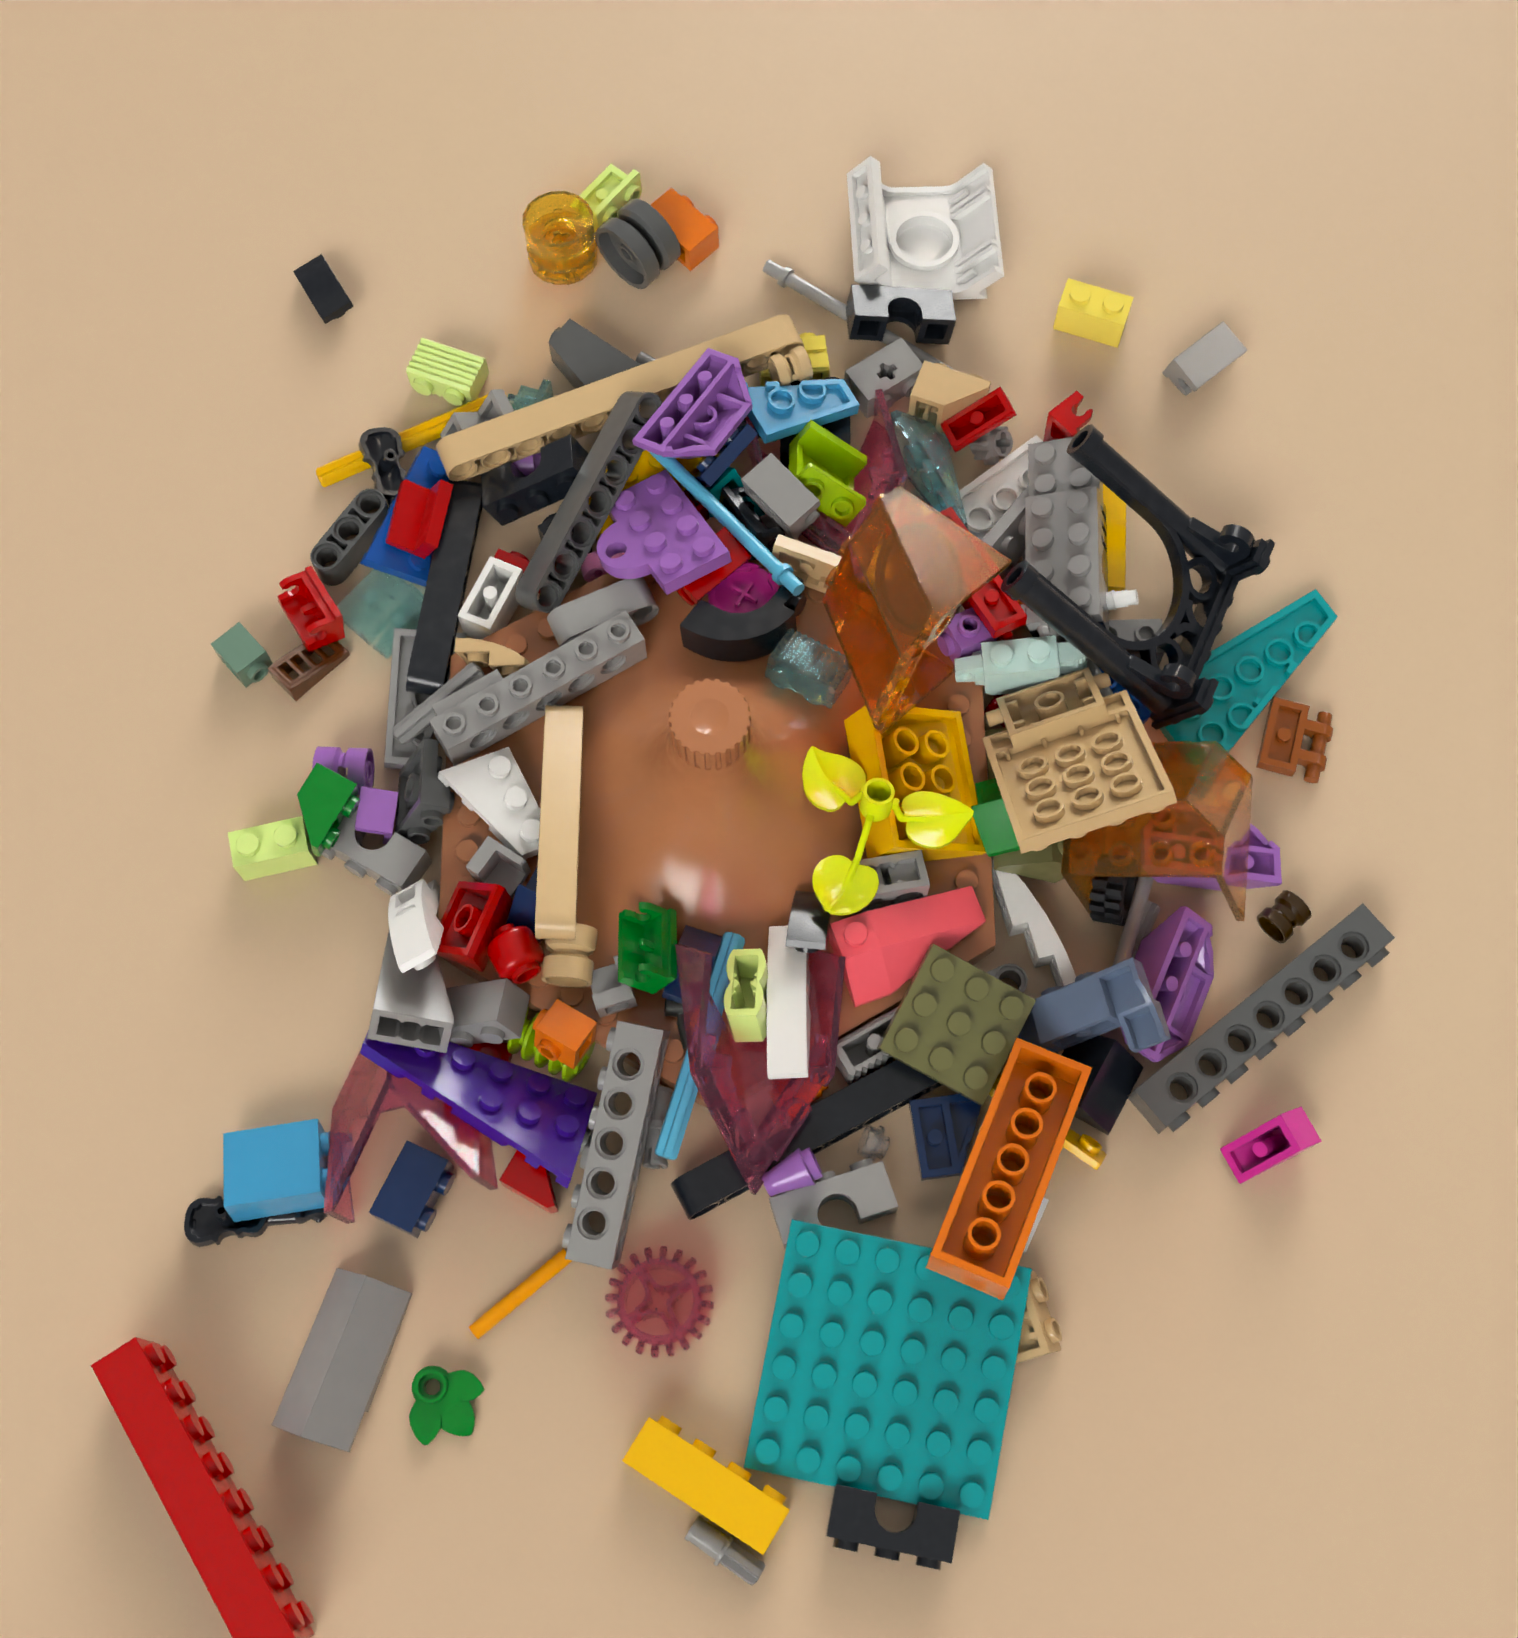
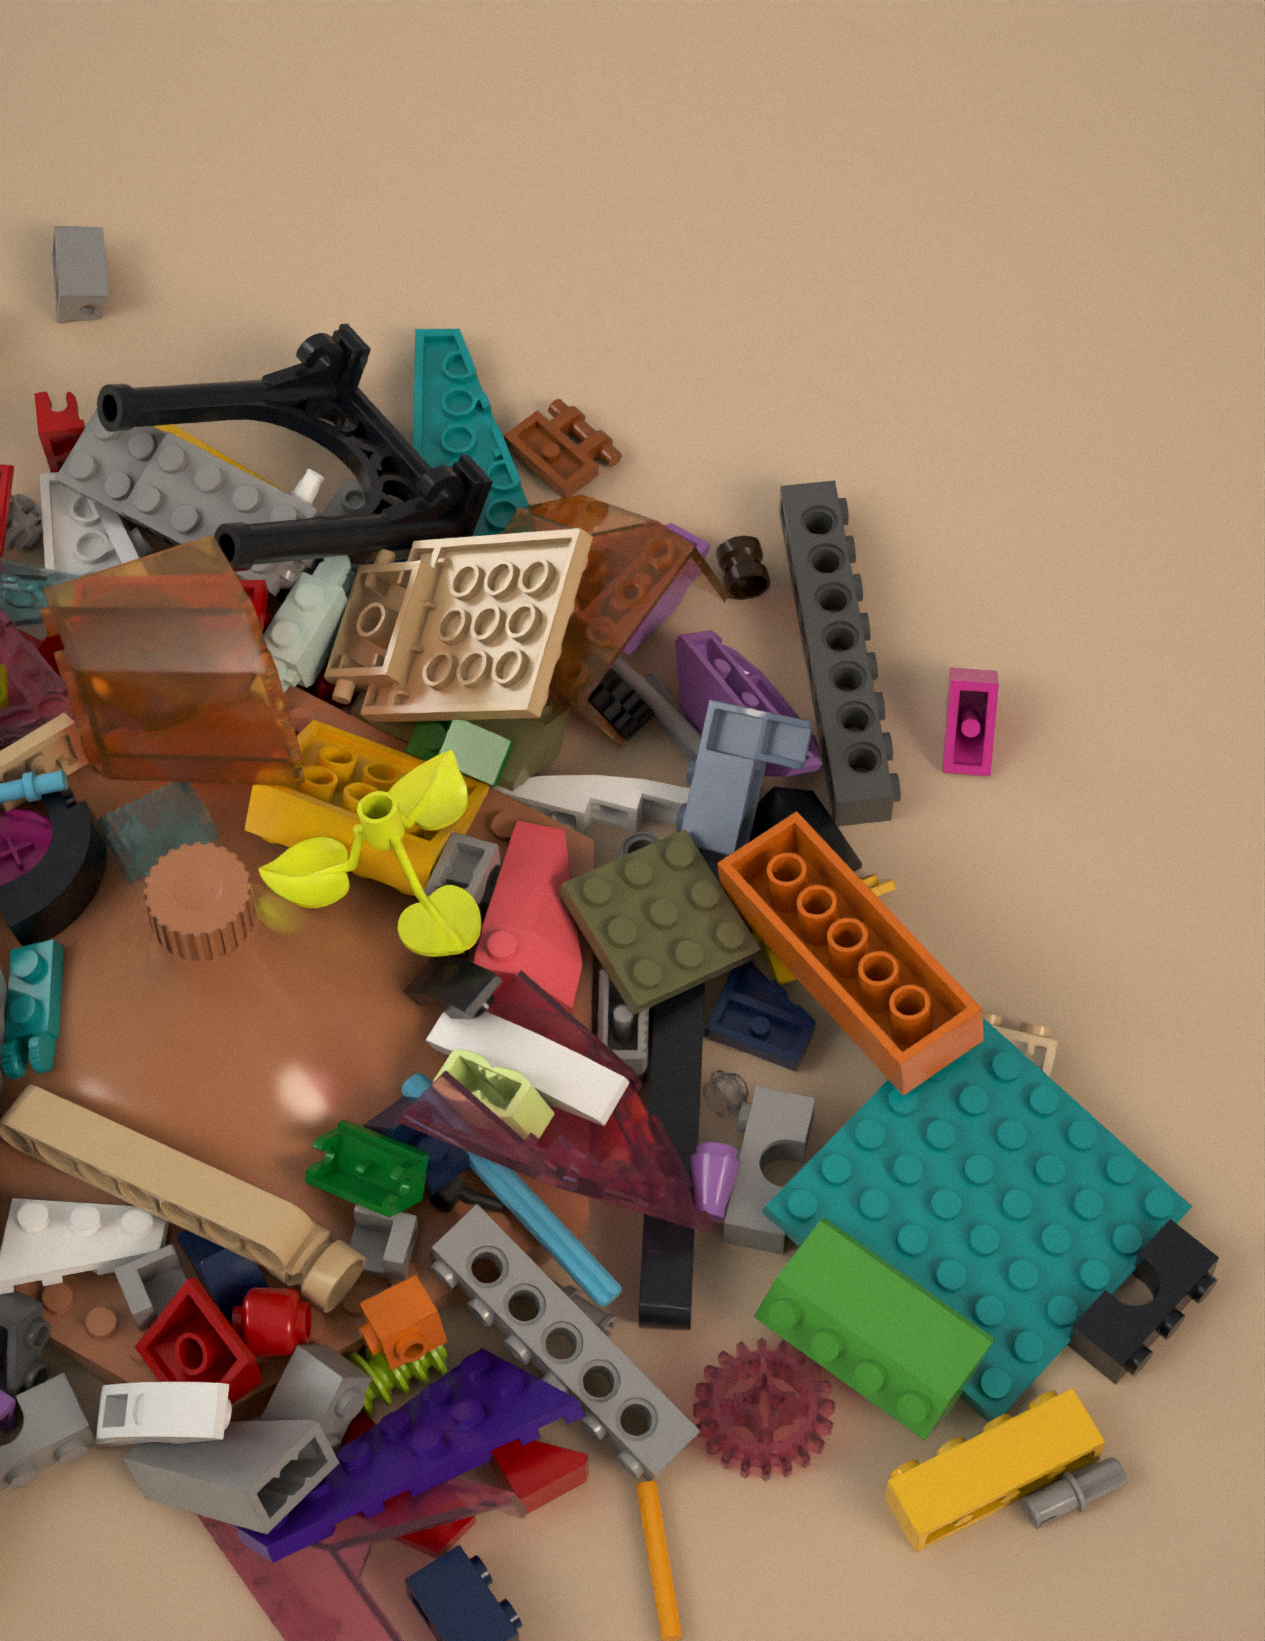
camera: 60 degrees left, 10 degrees down
none -> teal hinge [1,939,64,1080]
none -> bright green slope [753,1217,996,1440]

